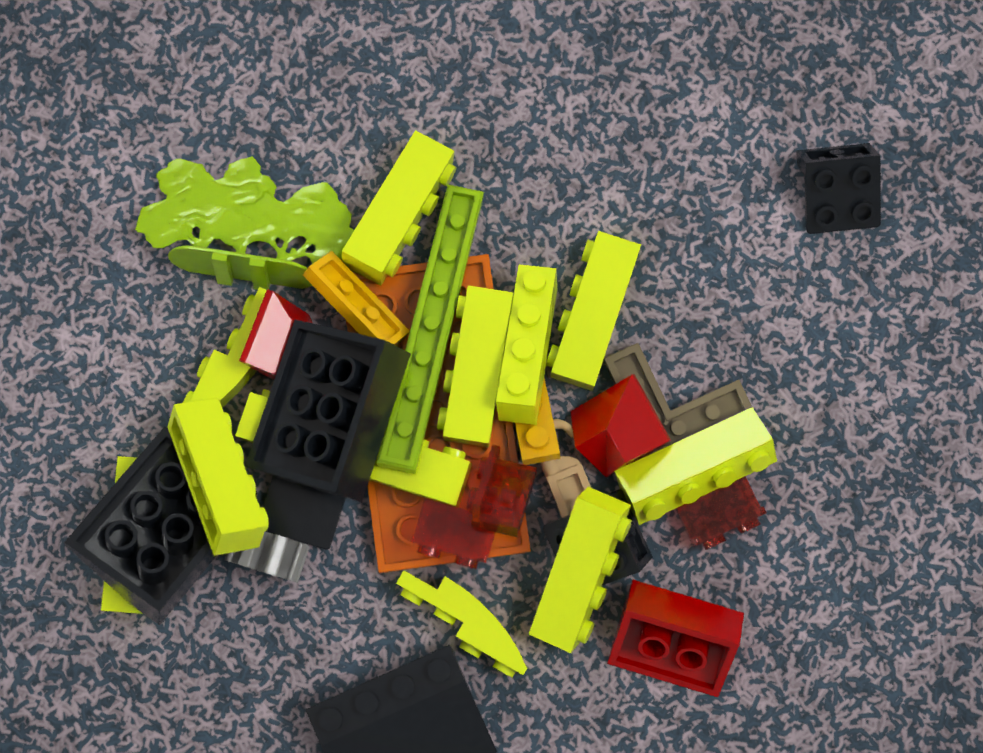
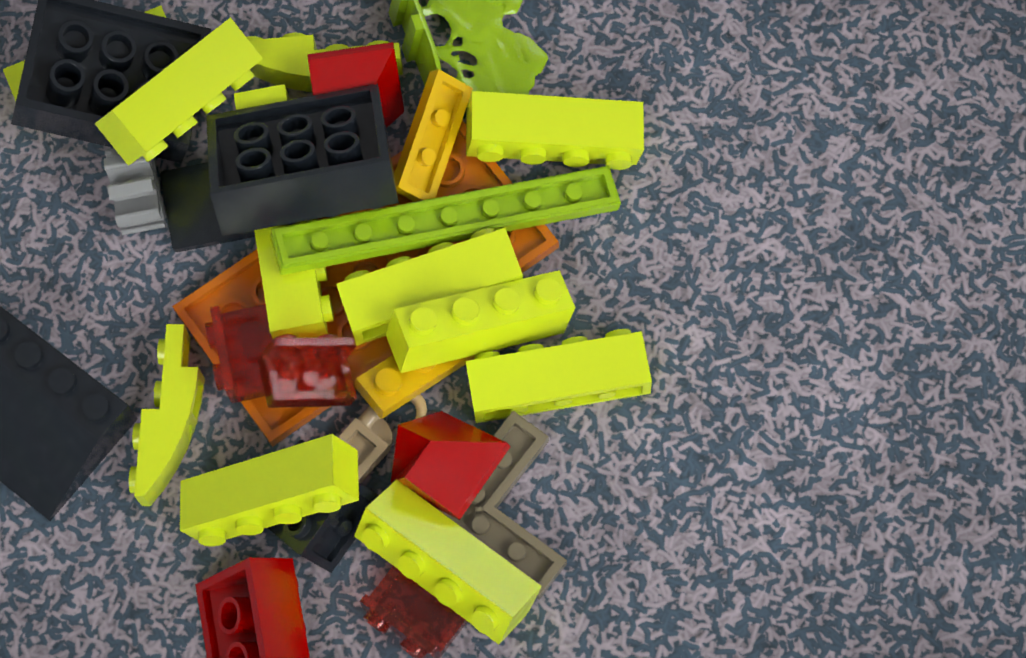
camera: 65 degrees right, 10 degrees down
black bracket [796,143,881,234] -> none

